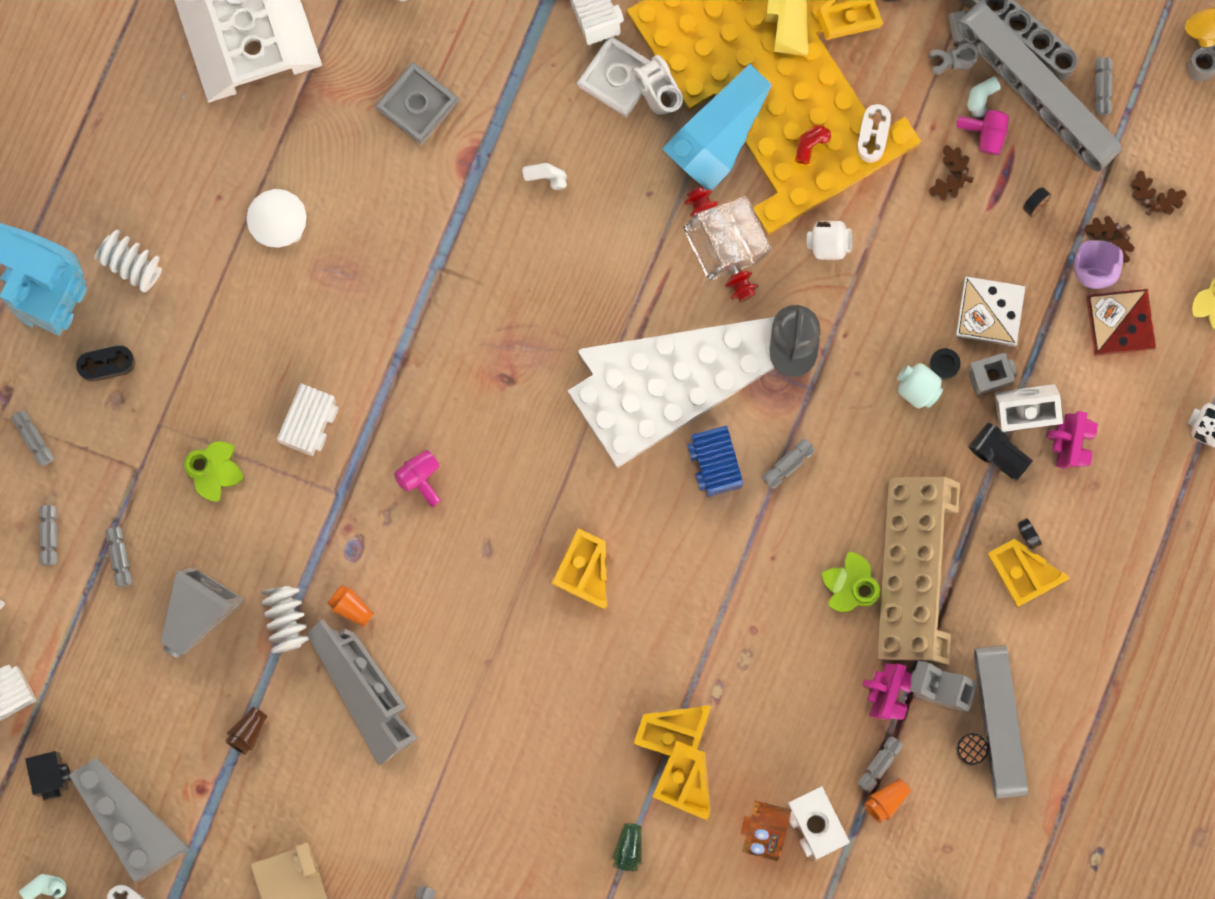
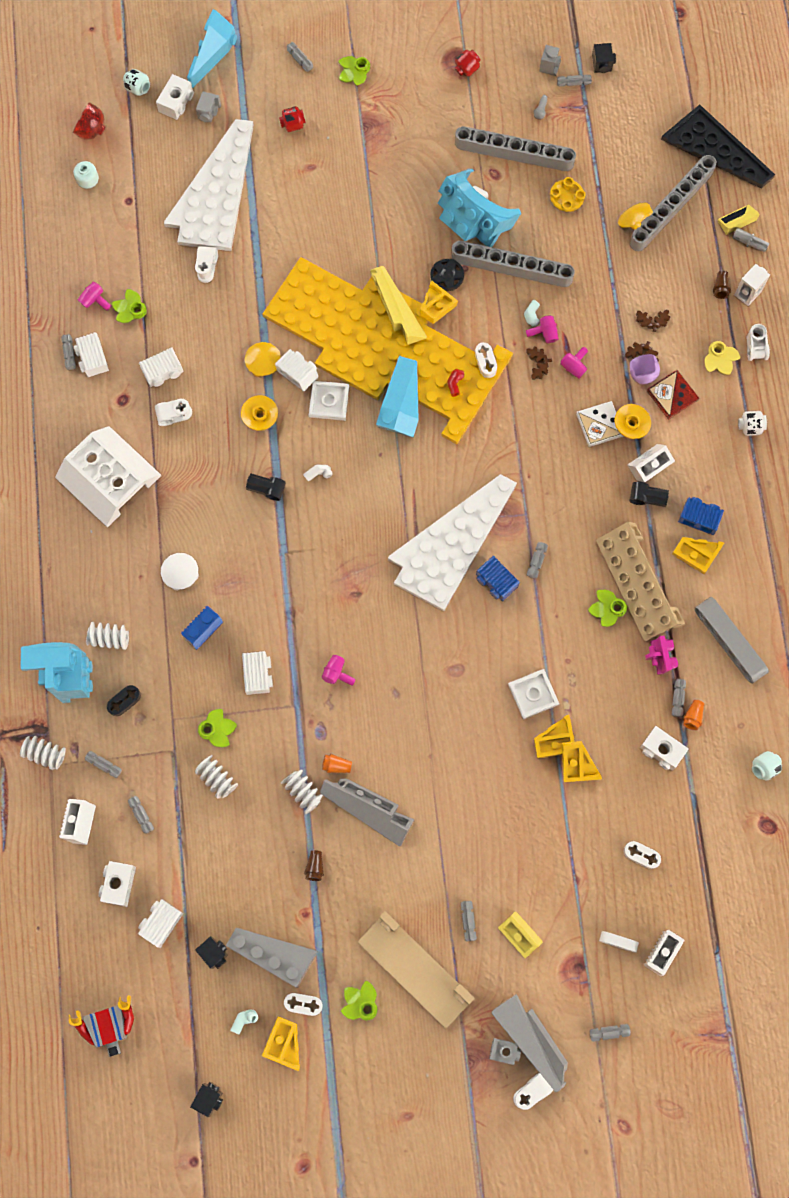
camera: 25 degrees left, 5 degrees down
light grey axle [105,527,132,587] -> none
light grey slope [161,567,245,658] -> none
light grey tile [375,62,459,146] -> none
yellow wing [551,528,607,610] -> none
clear green cone [611,823,642,871] -> none
white piece [631,55,683,115] -> none
clear brick [683,187,772,302] -> none
clear orange head [740,800,791,861] -> none
dark grey piece [769,305,820,377] -> none
white head [807,221,853,260] -> none
light aqua head [897,363,943,408] -> none
light grey brick [910,661,978,712] -> none
light grey bar [929,10,978,74] -> none
black tile [929,348,961,380] -> none
light grey beam [956,2,1122,172] -> none
tile [956,733,988,765] -> none
light grey brick [967,352,1017,397] -> none
black tile [1017,518,1042,550] -> none
black tile [1023,187,1051,217] -> none
dark pink hips [1046,411,1098,469] -> none
light grey axle [1095,57,1113,116] -> none
none -> blue brick [181,606,223,650]
none -> white piece [195,755,238,798]
none -> yellow dish [241,395,278,431]
none -> black piece [246,473,286,501]
none -> white tile [508,669,559,720]
none -> dark pink piece [560,347,588,379]
none -> yellow dish [614,404,651,439]
none -> blue brick [678,497,724,535]

